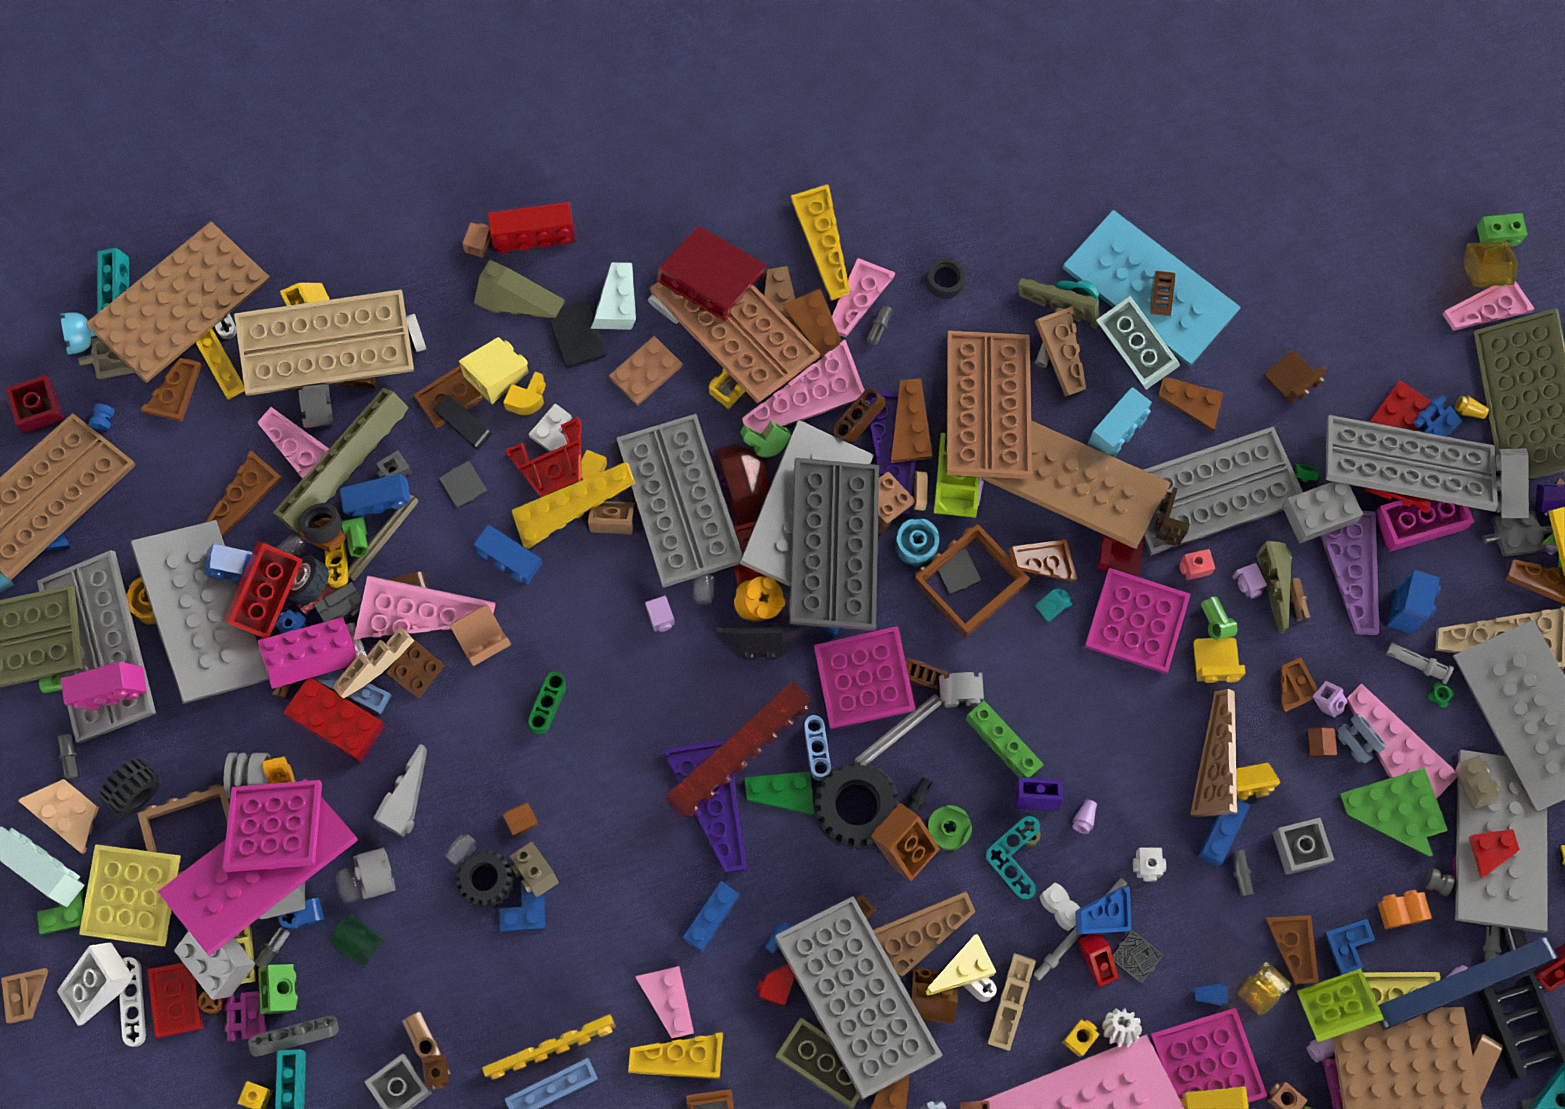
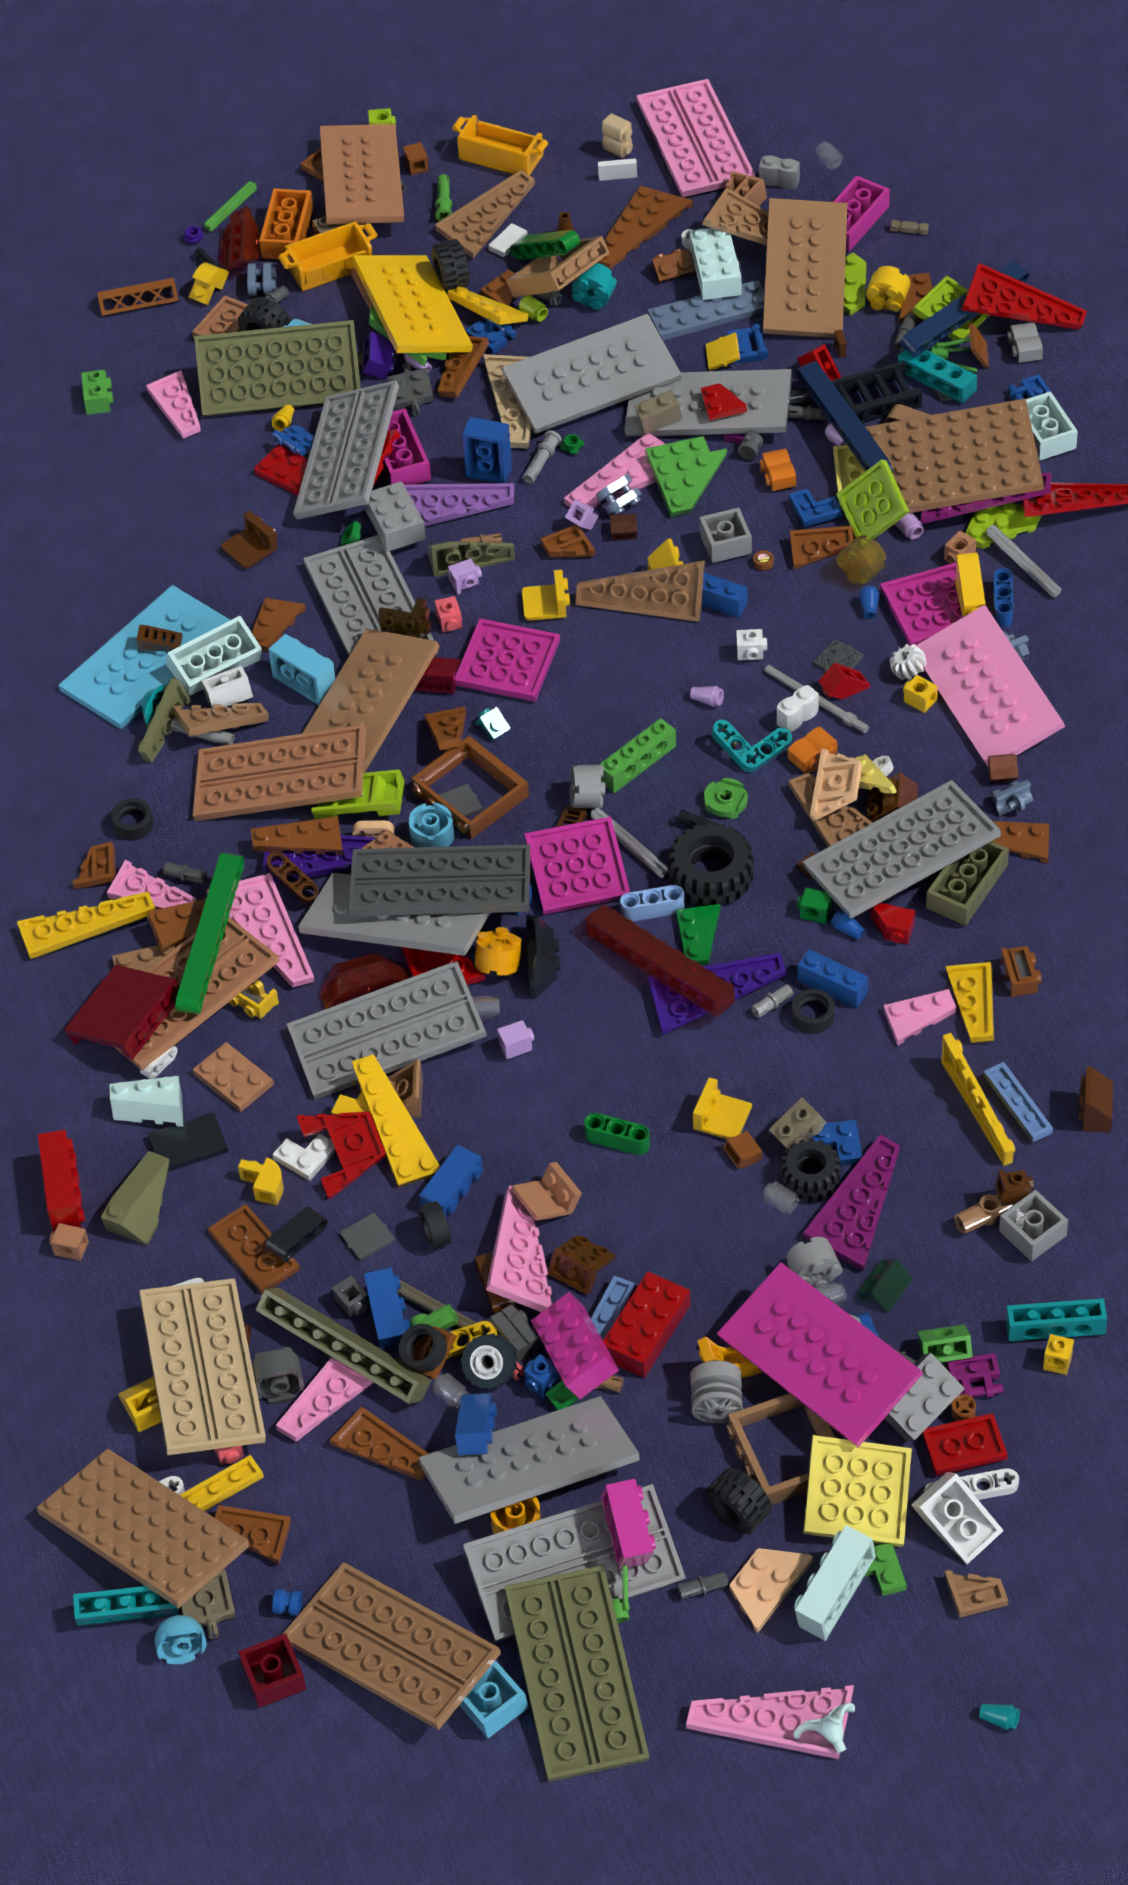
camera: 85 degrees left, 20 degrees down
red brick [223,541,303,639] -> none
dark pink plate [223,780,322,872] -> none
dark grey beam [248,1016,339,1056] -> none
tan slope [332,627,414,698] -> none
light grey wedge [374,744,427,838] -> none
light yellow slope [459,337,529,404] -> none
bright green brick [740,420,792,457] -> none
dark orange brick [871,803,940,881] -> none
tan slope [988,953,1036,1051] -> none
dark purple brick [1014,777,1063,811] -> none
blue wing [1075,886,1131,934] -> none
bright green piece [1201,596,1237,640] -> none
dark grey pin [1231,850,1254,897] -> none
clear yellow brick [1463,242,1519,287] -> none
light grey brick [1495,448,1529,518] -> none
none -> dark orange wing [73,842,116,890]
none -> green beam [176,853,244,1014]
none -> white brick [202,666,253,708]
none -> black tyre [419,1201,451,1249]
none -> yellow bracket [693,1077,752,1139]
none -> light grey axle [751,985,794,1018]
none -> dark orange tile [753,550,774,571]
none -> orange brick [788,727,838,774]
none -> black tyre [792,989,834,1033]
none -> green brick [797,888,832,924]
none -> magenta wing [803,1135,900,1271]
none -> light nougat wing [810,749,862,821]

